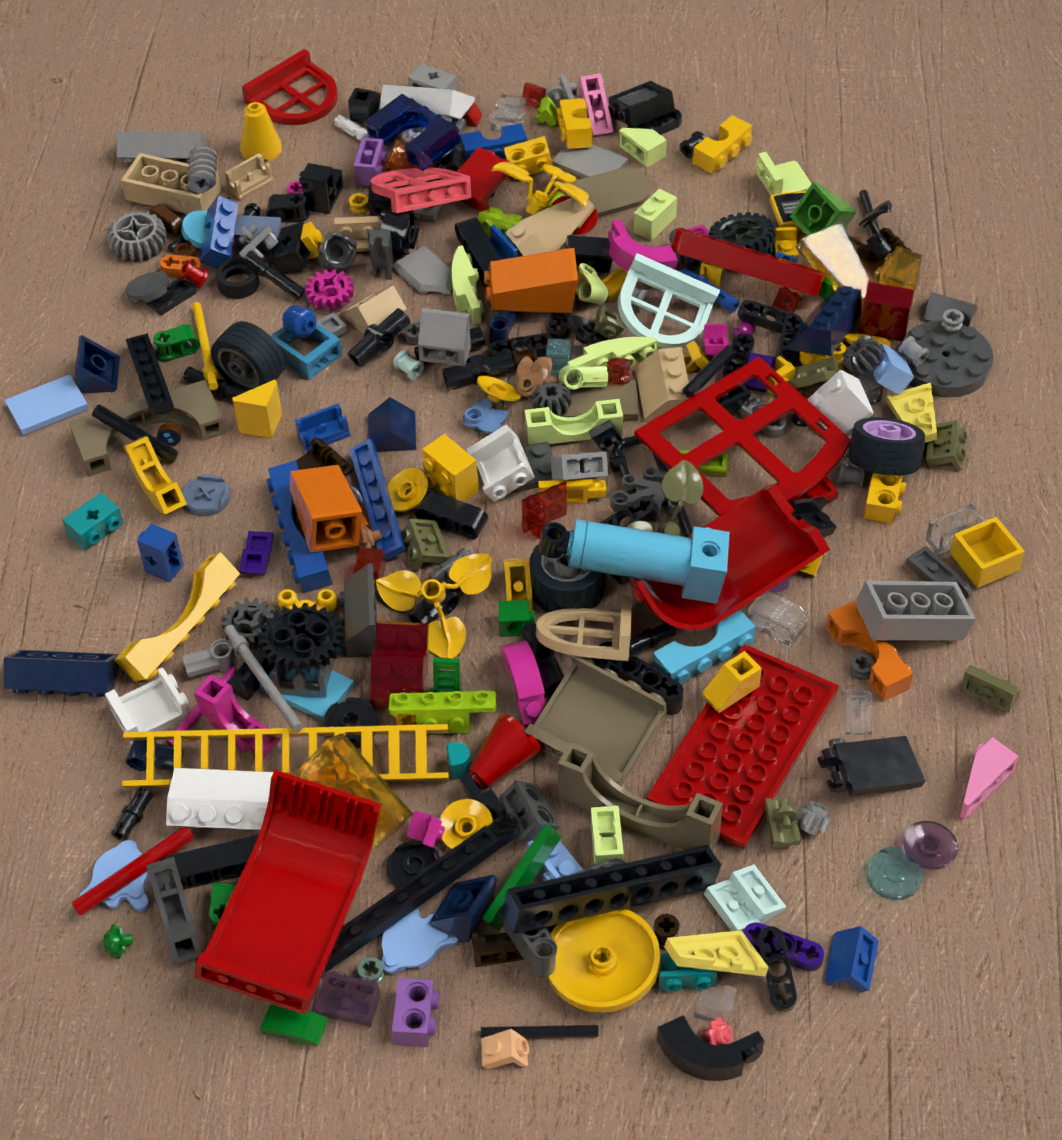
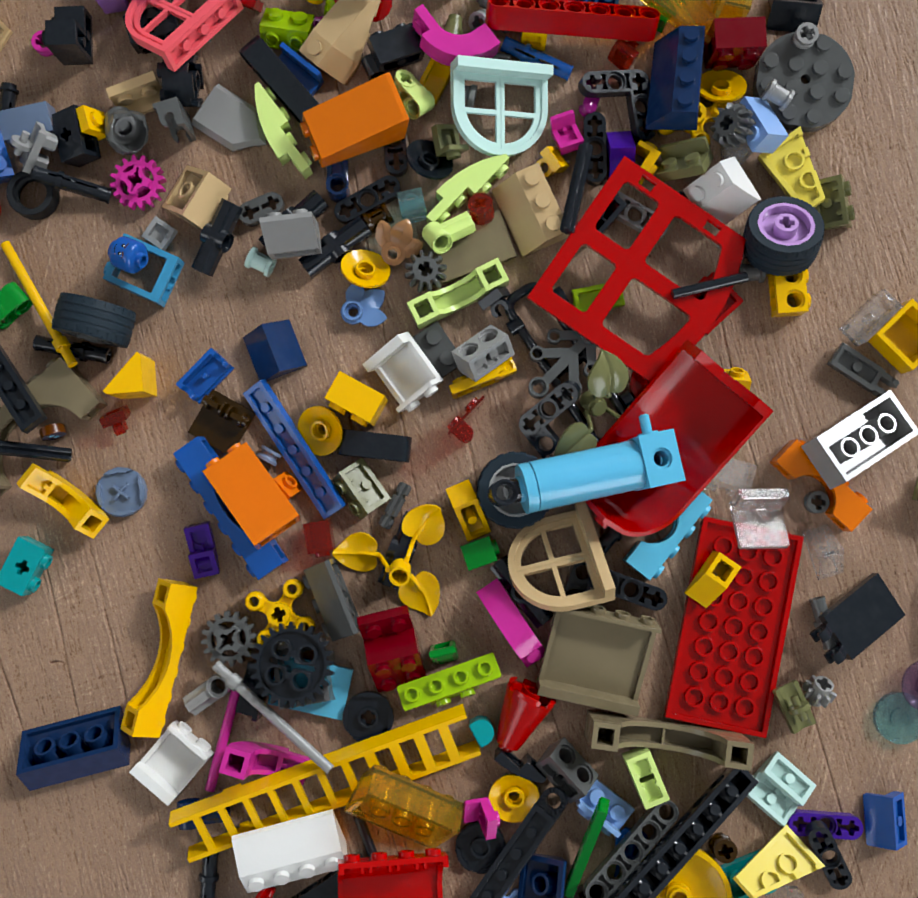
camera: 15 degrees left, 35 degrees up
blue brick [137,523,184,582] -> none
black piece [266,193,309,222] -> none
yellow bush [349,193,369,214] -> none
medium nougat plant [358,524,382,553] -> none
black bracket [790,497,837,536] -> none
none -> clear red tile [99,405,131,436]
none -> black bar [671,272,749,299]
none -> clear bracket [729,488,790,549]

